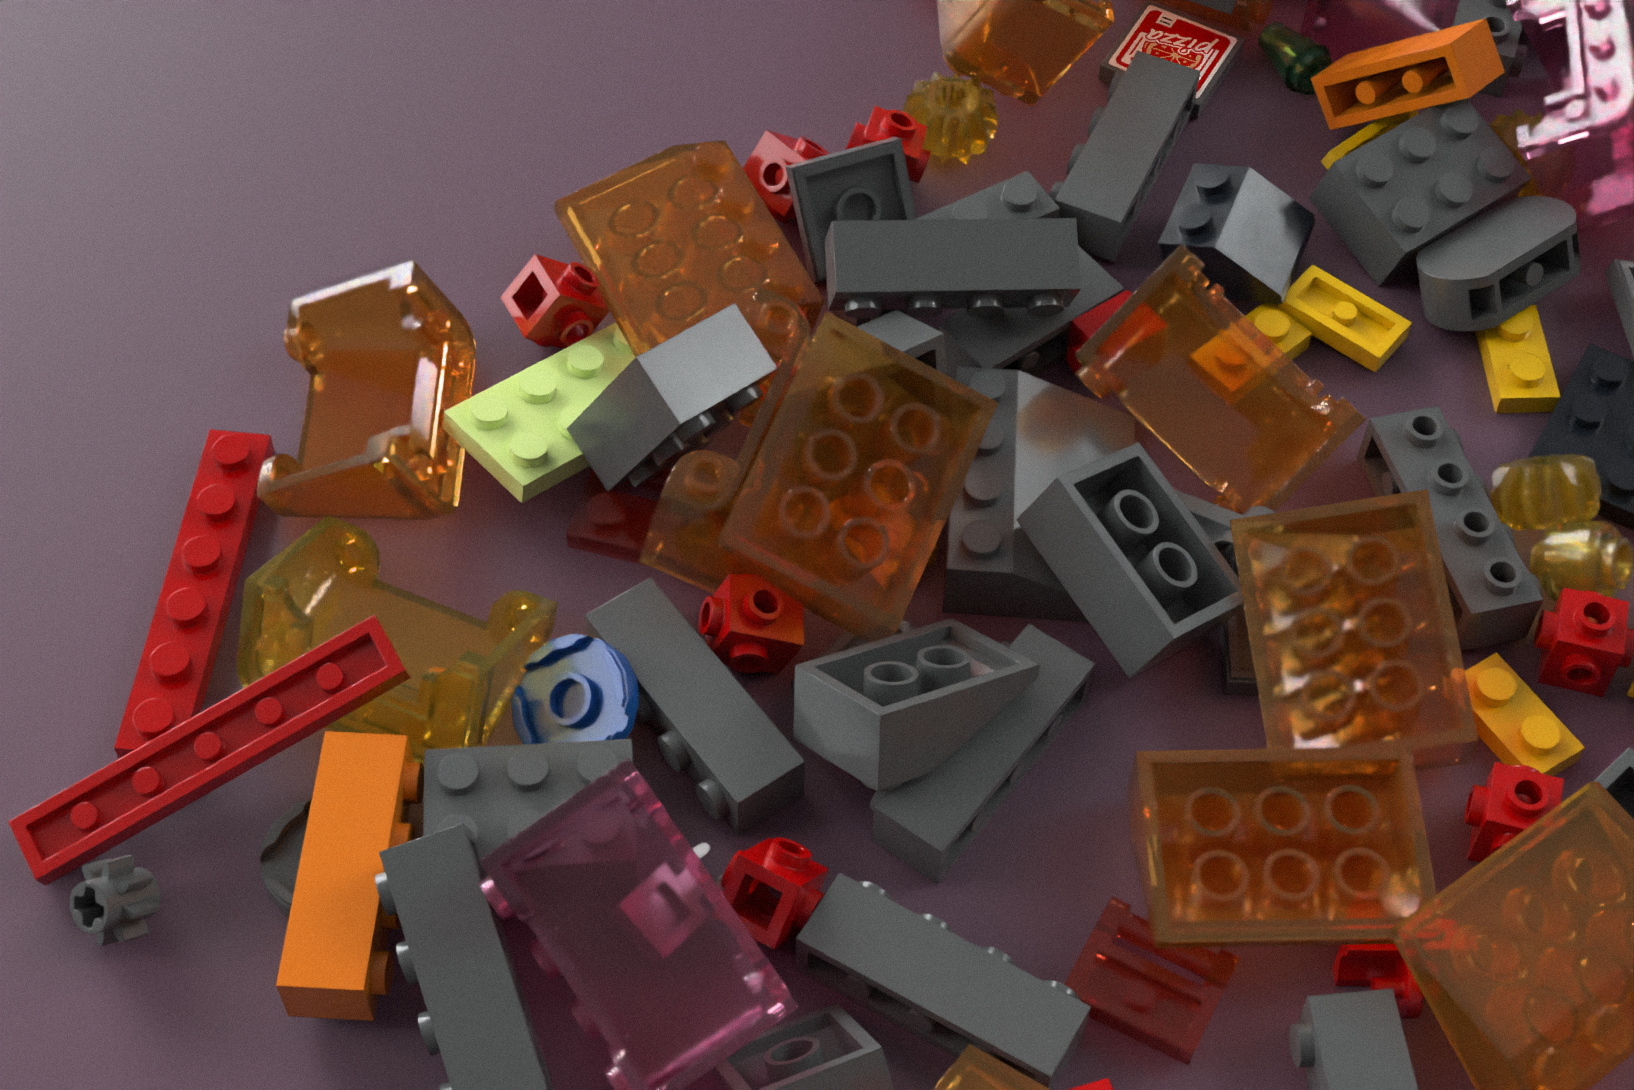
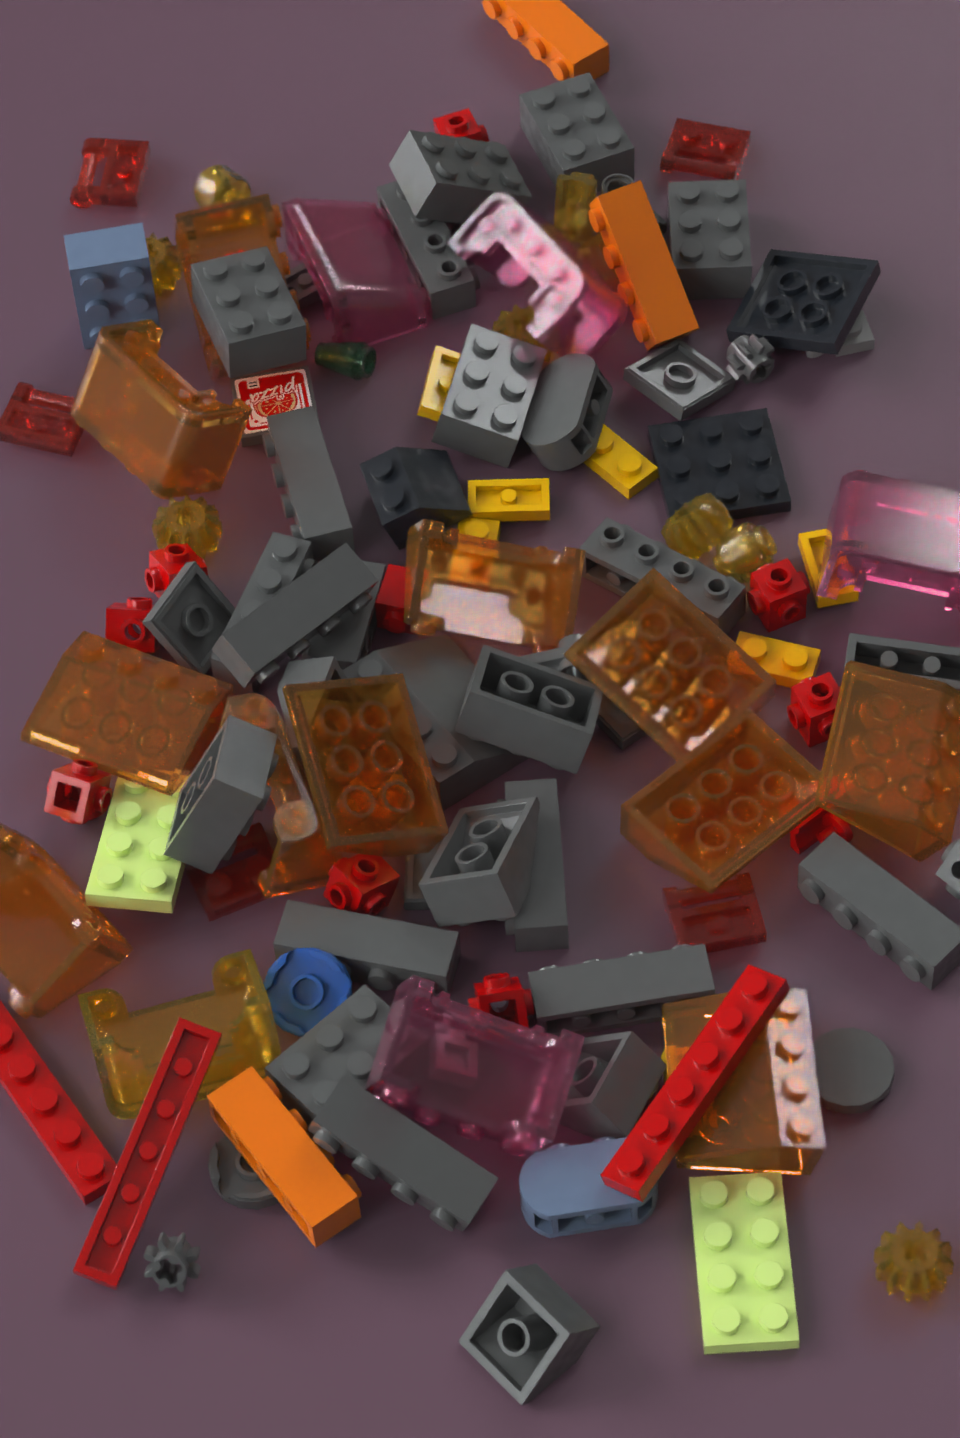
camera: 35 degrees left, 0 degrees up
orange brick [1311,18,1505,130] -> none

